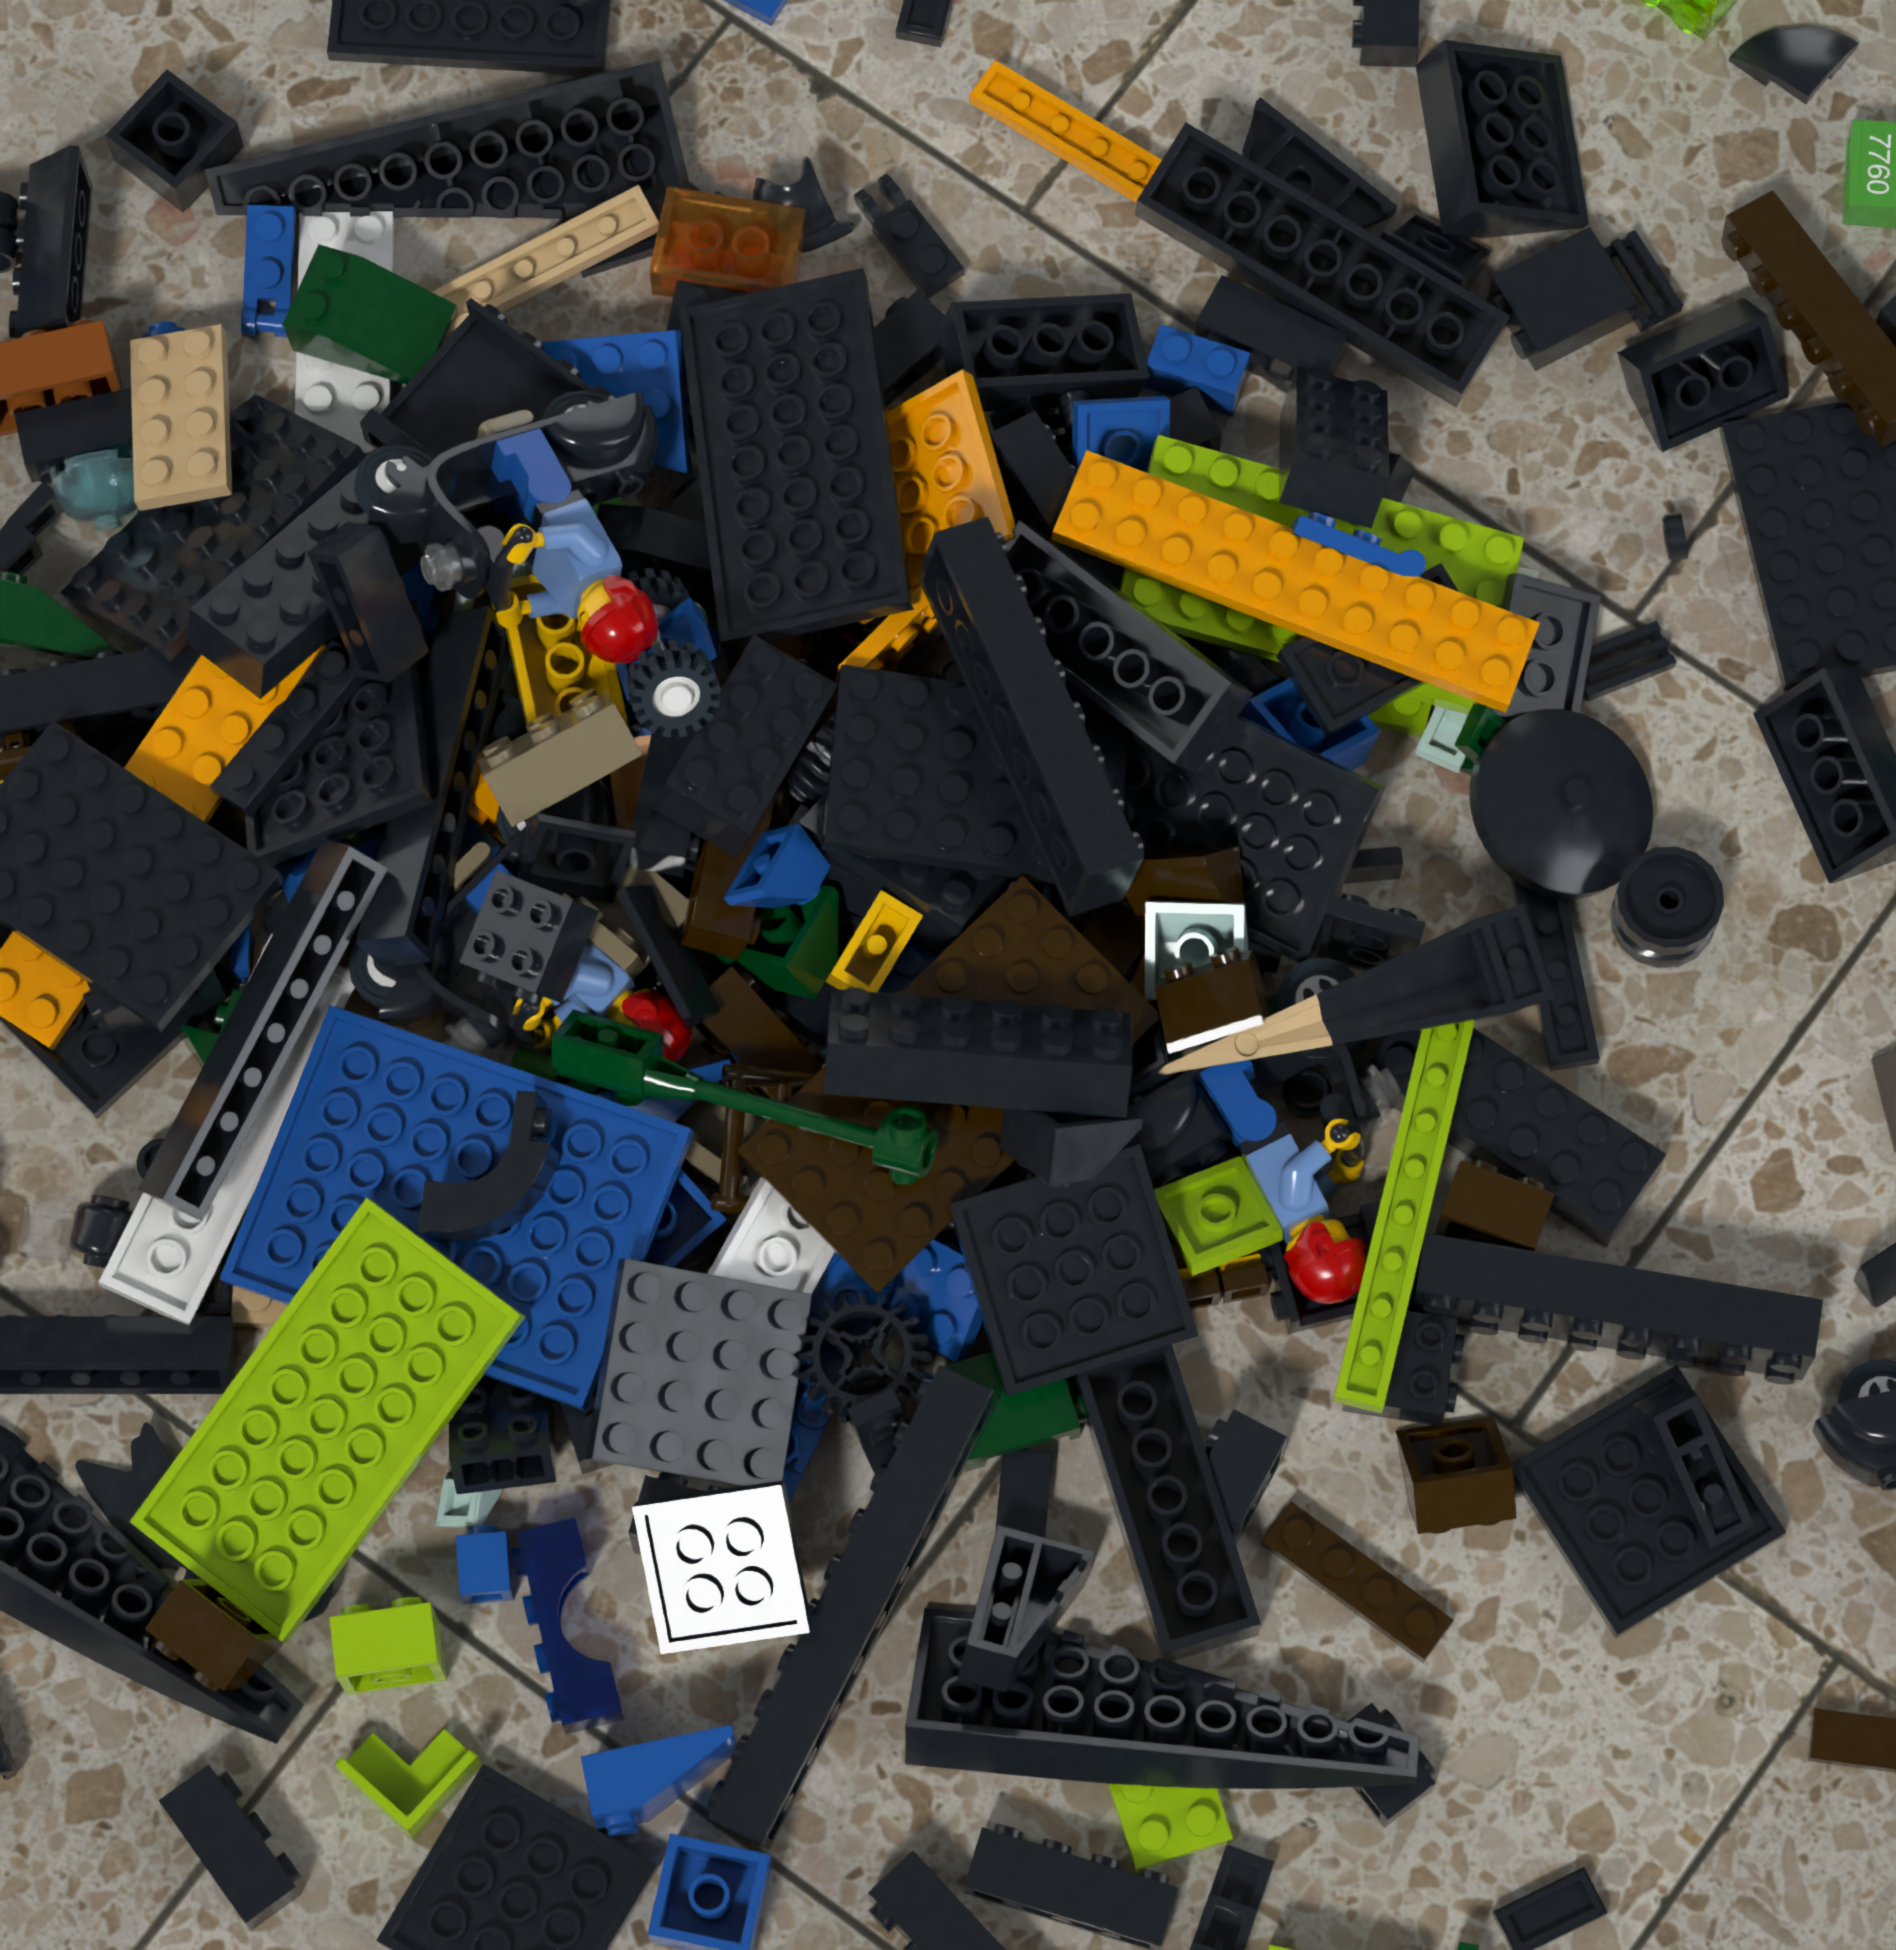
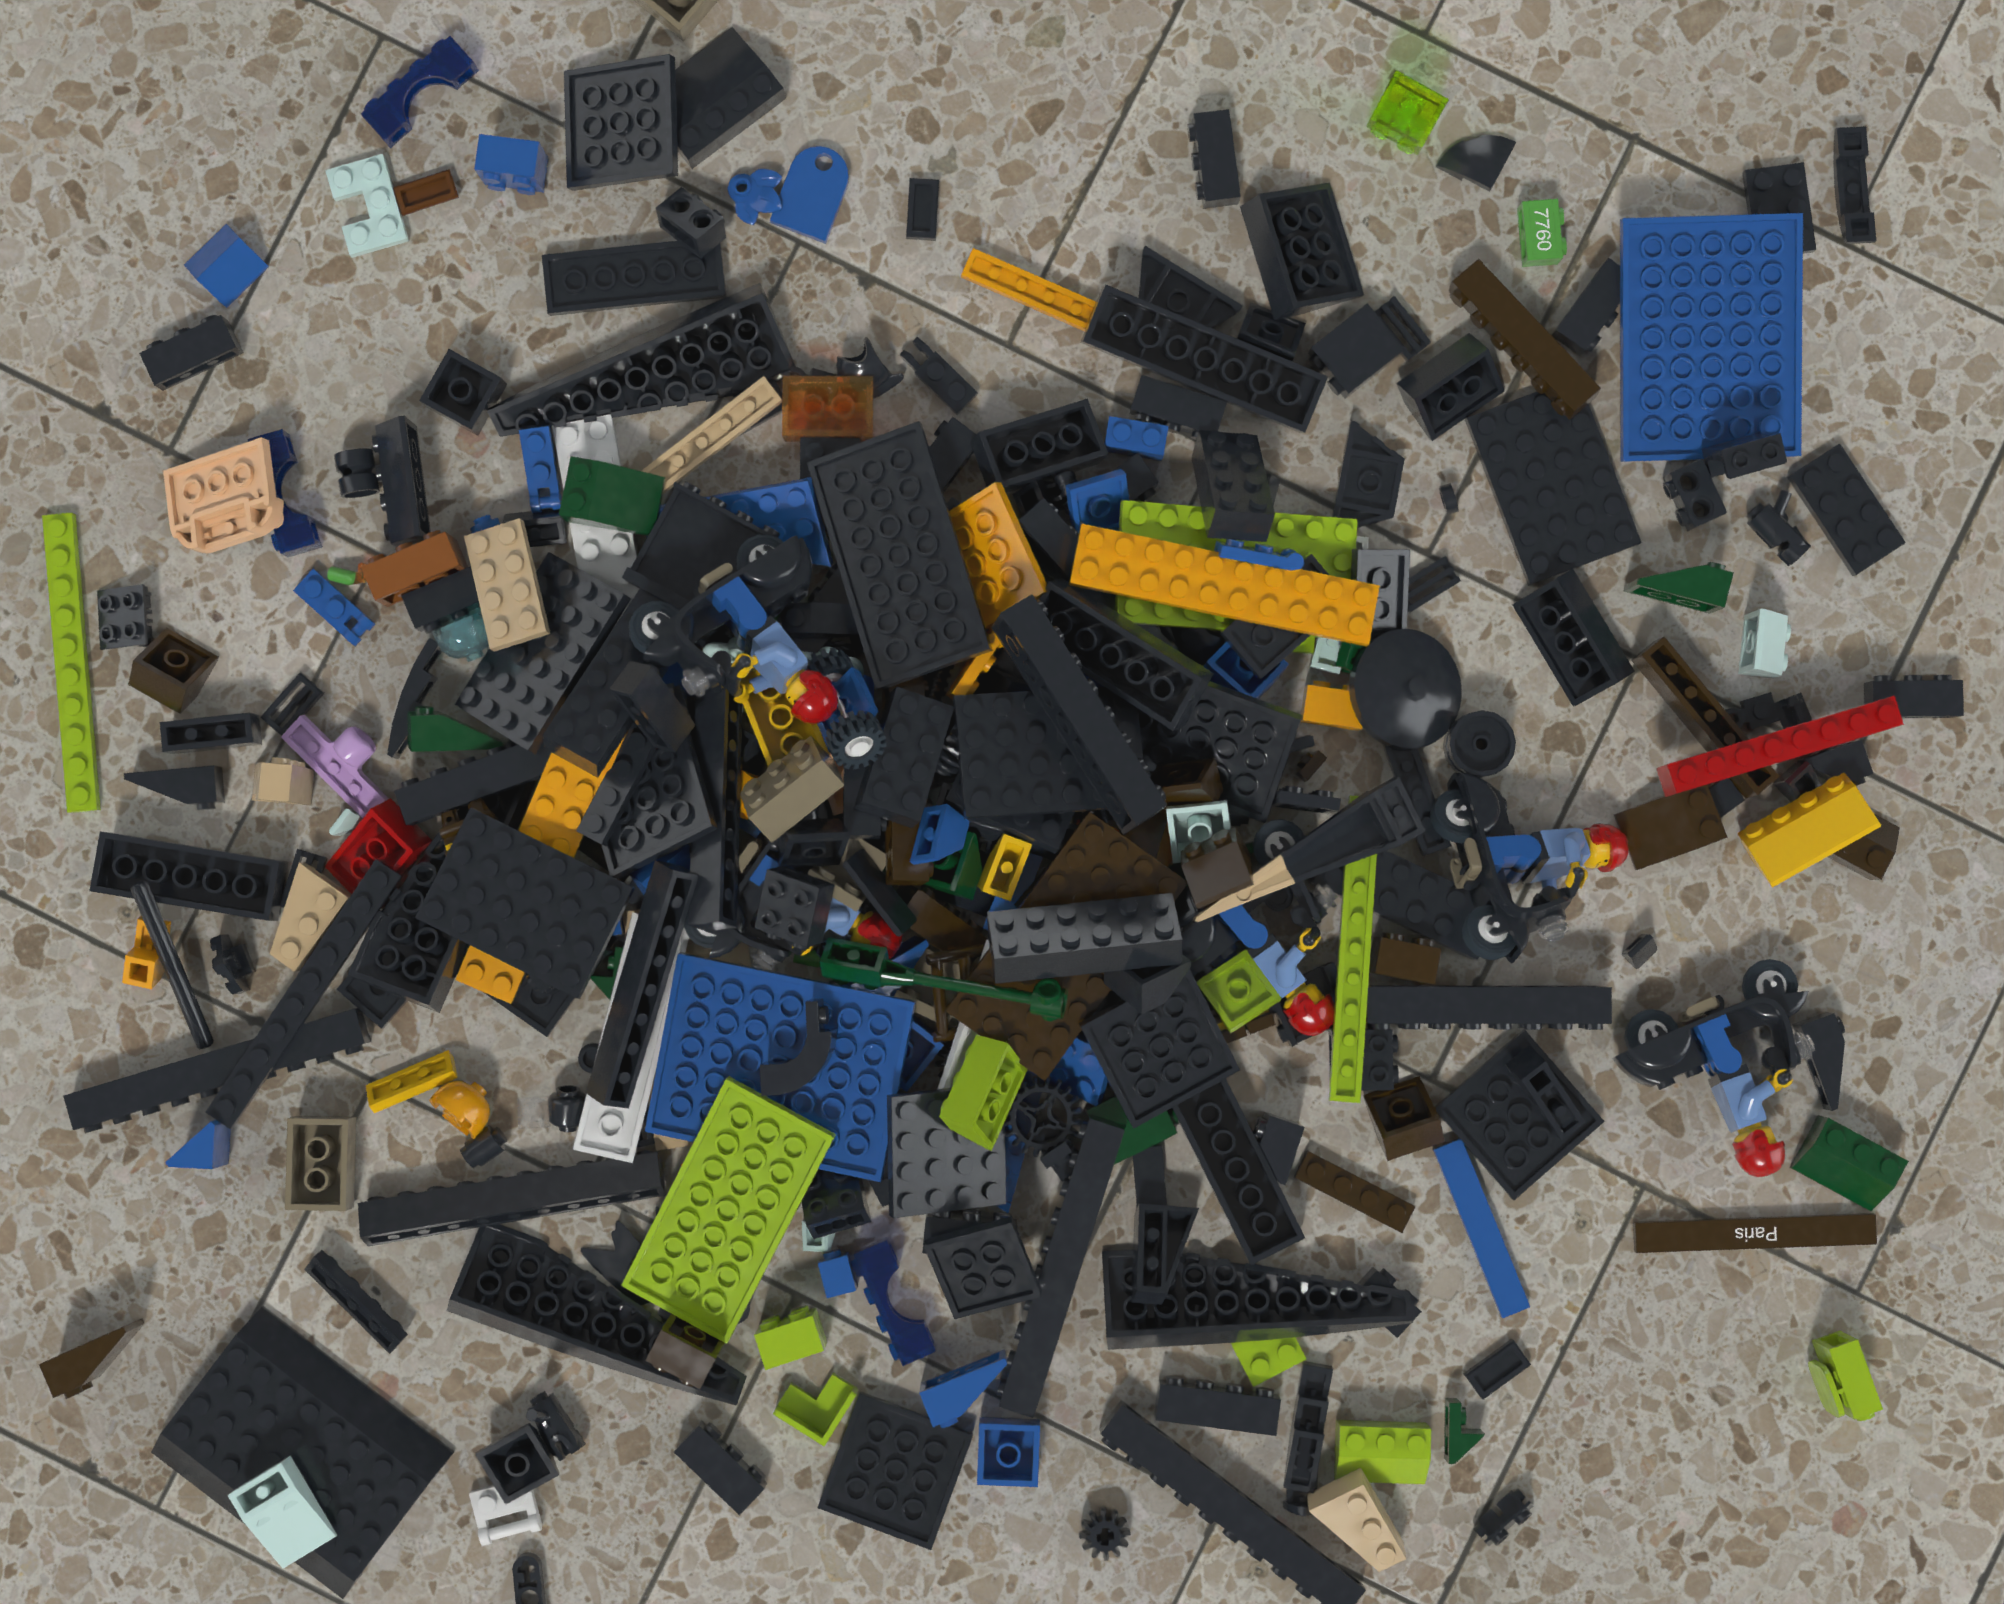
camera: 15 degrees left, 15 degrees up
none -> black slope [502,509,567,547]
none -> lime slope [939,1035,1028,1151]
none -> dark brown plate [1296,750,1327,782]
none -> light orange brick [1301,680,1363,731]
none -> black wing [1332,420,1405,528]
none -> piece [1430,772,1628,964]
none -> blue tile [1433,1138,1530,1318]

